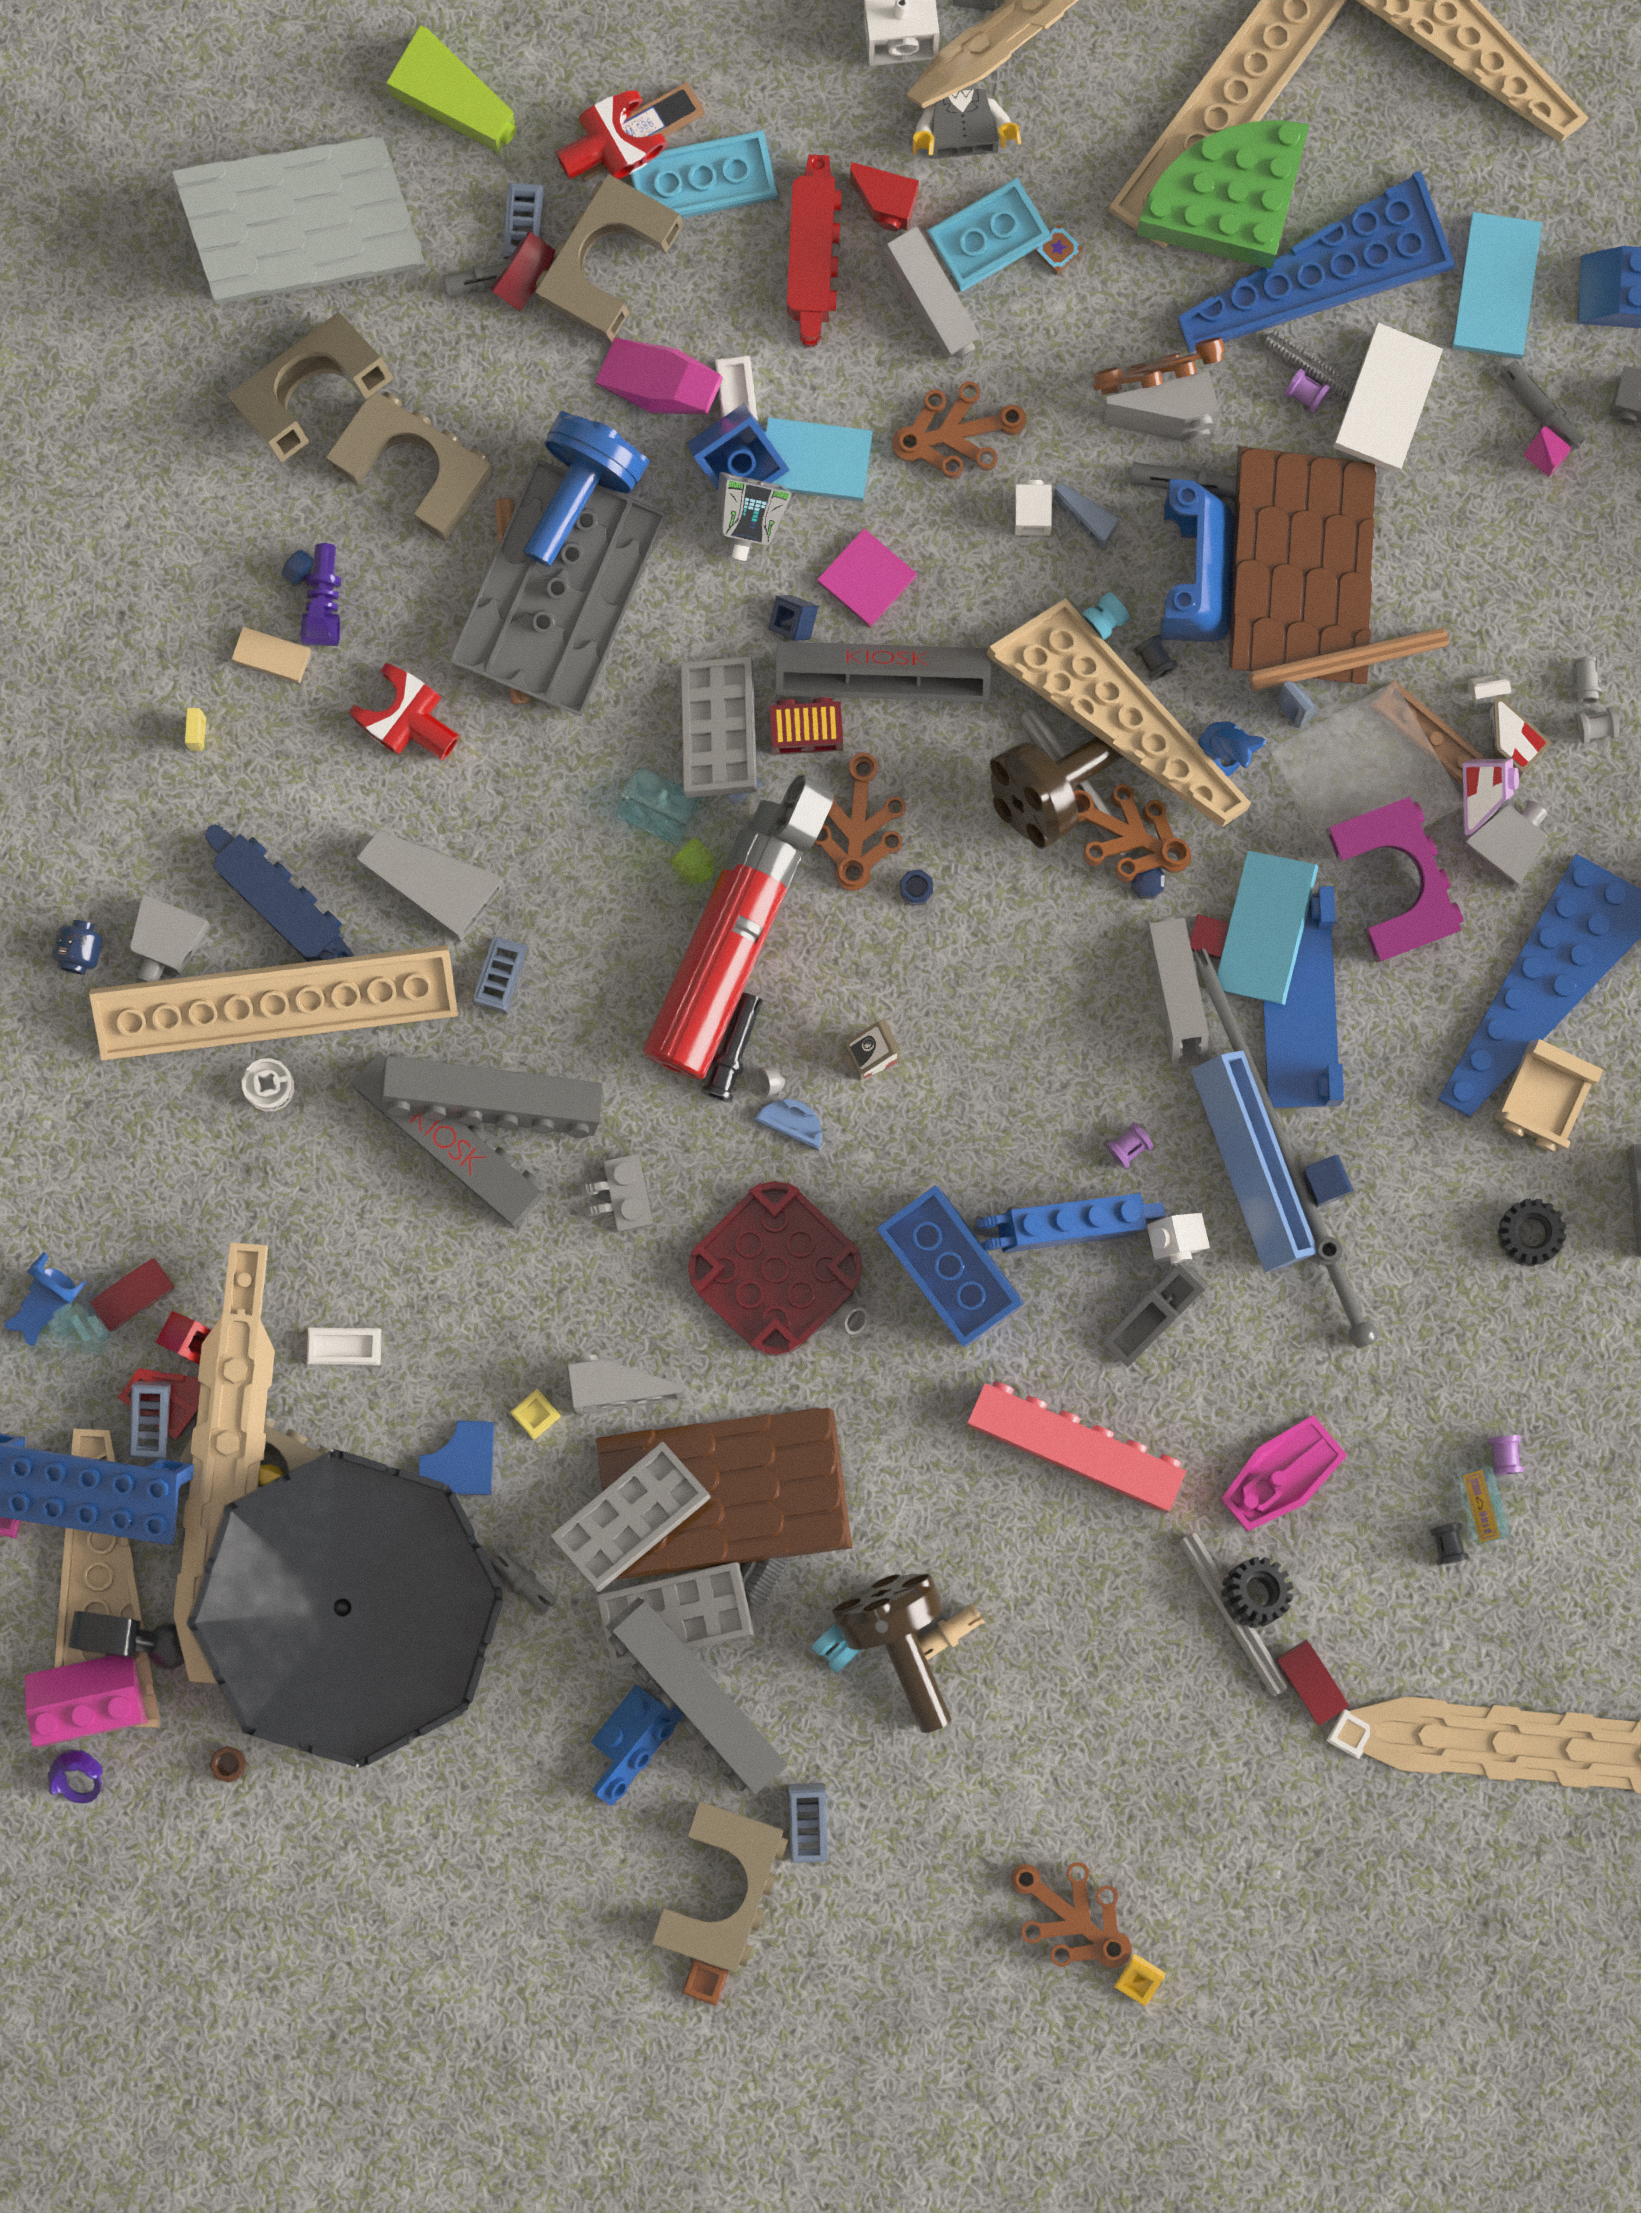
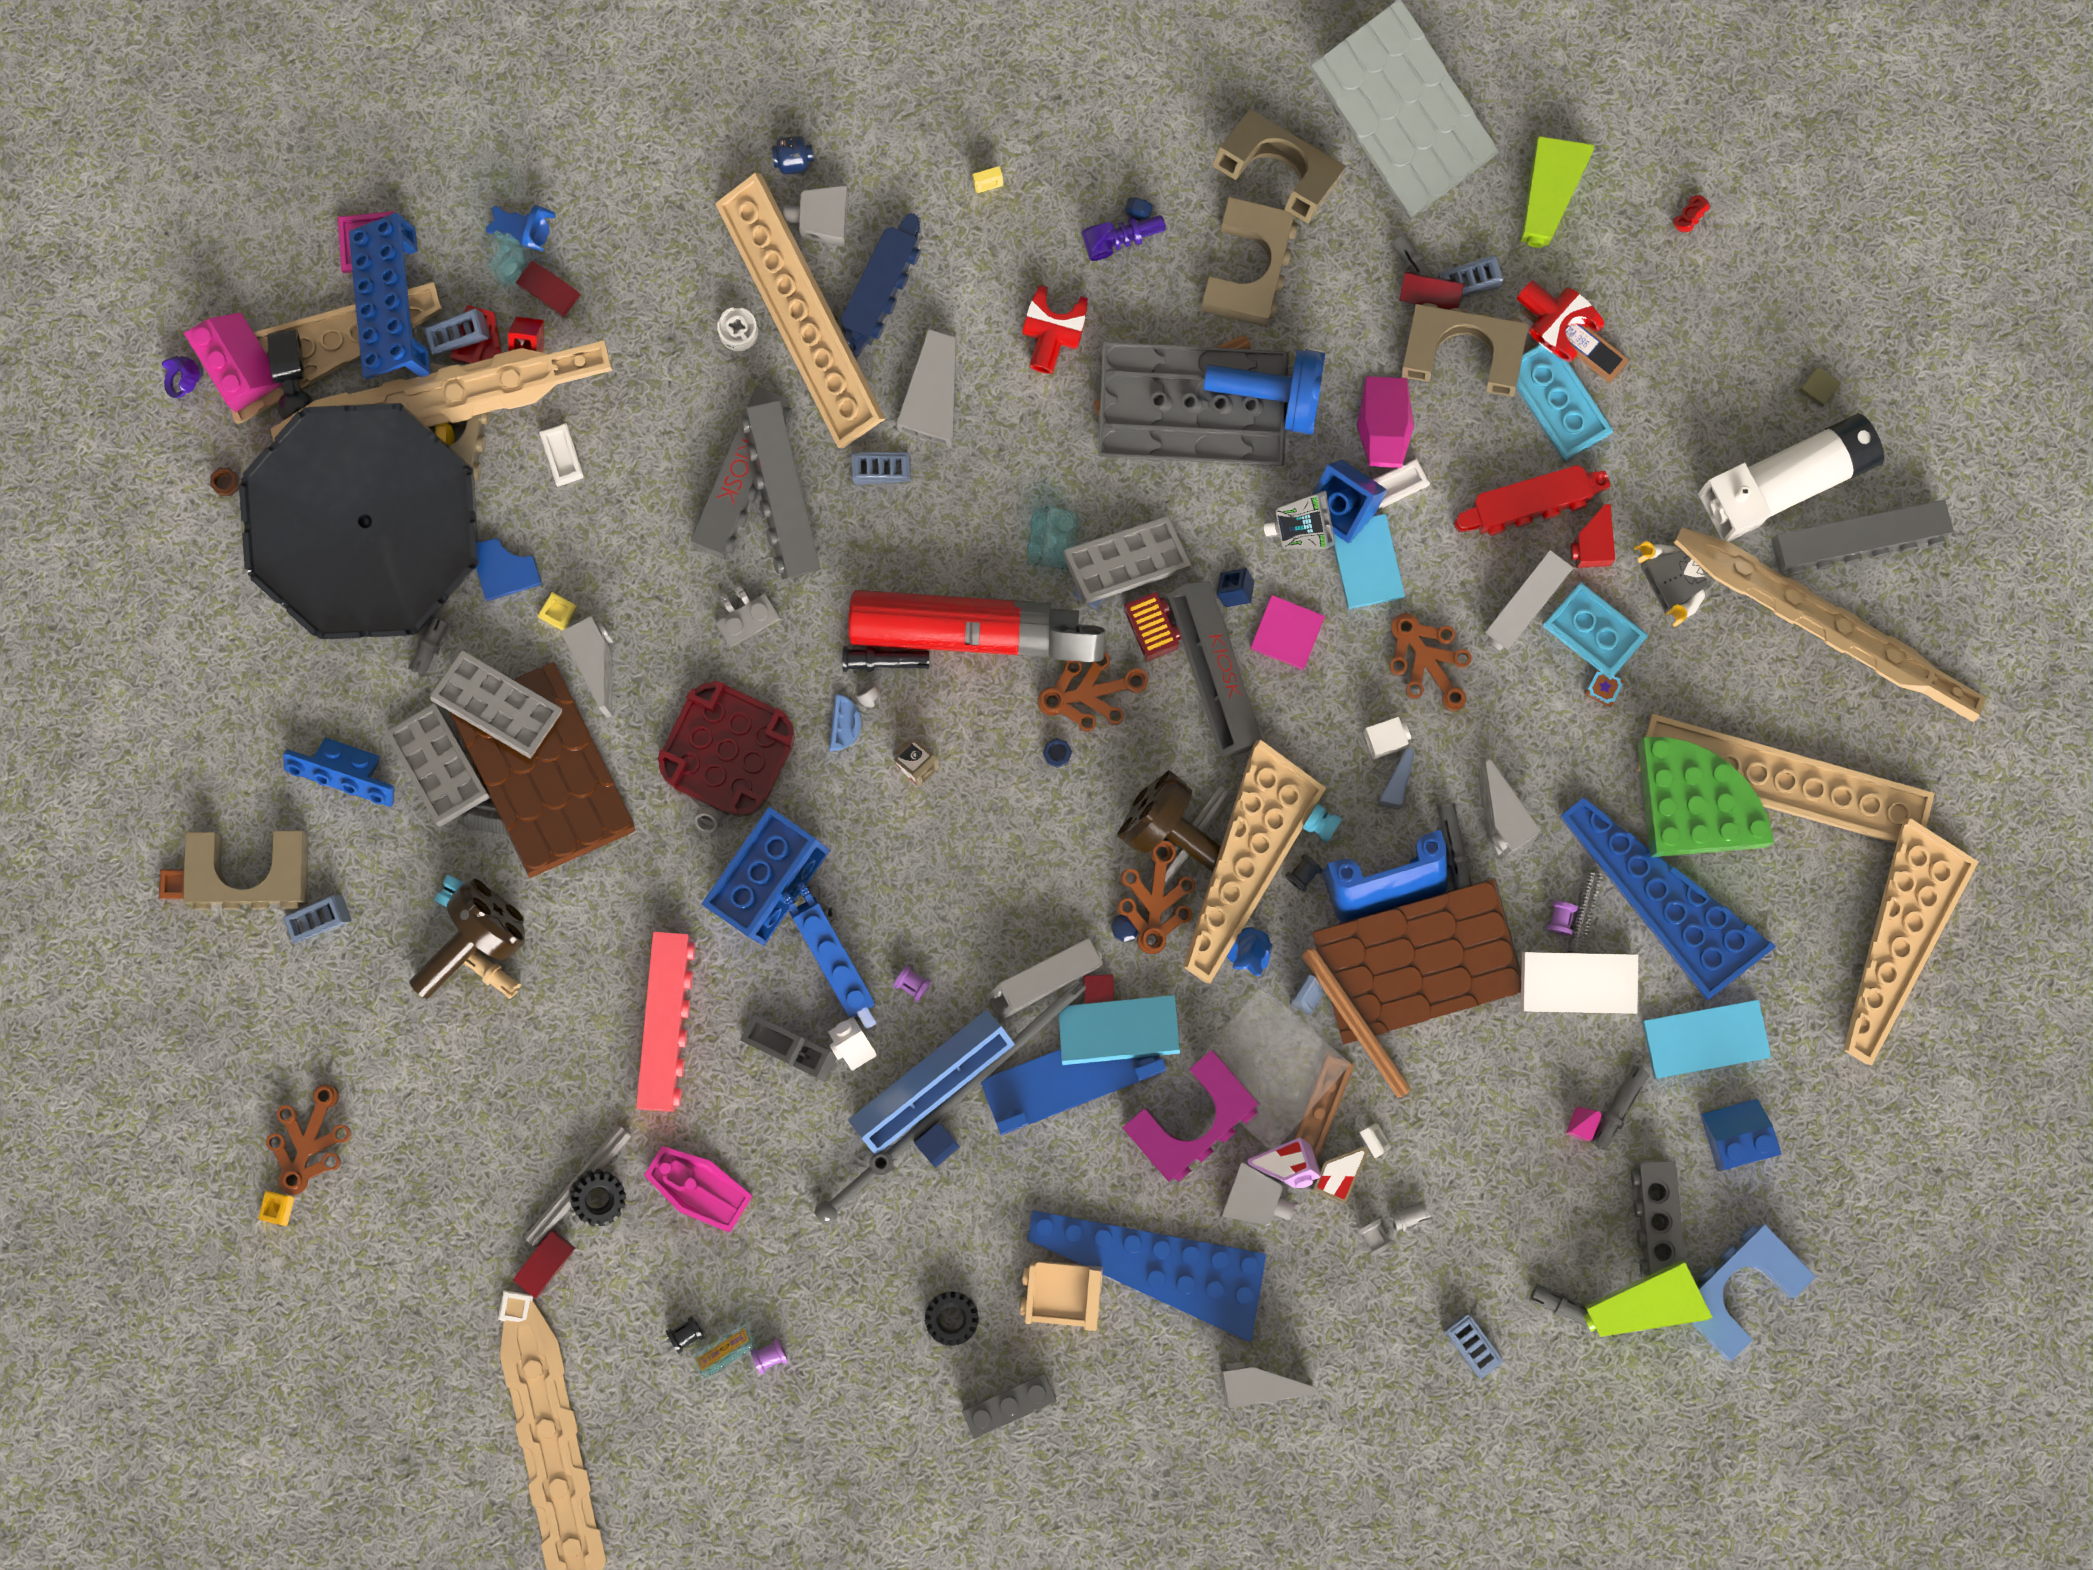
camera: 70 degrees right, 0 degrees up
tan tile [232,627,311,684] -> none
brick [606,1597,788,1795] -> none
clear neon green plate [669,837,716,888] -> none
dark orange plant [1092,337,1225,395] -> none

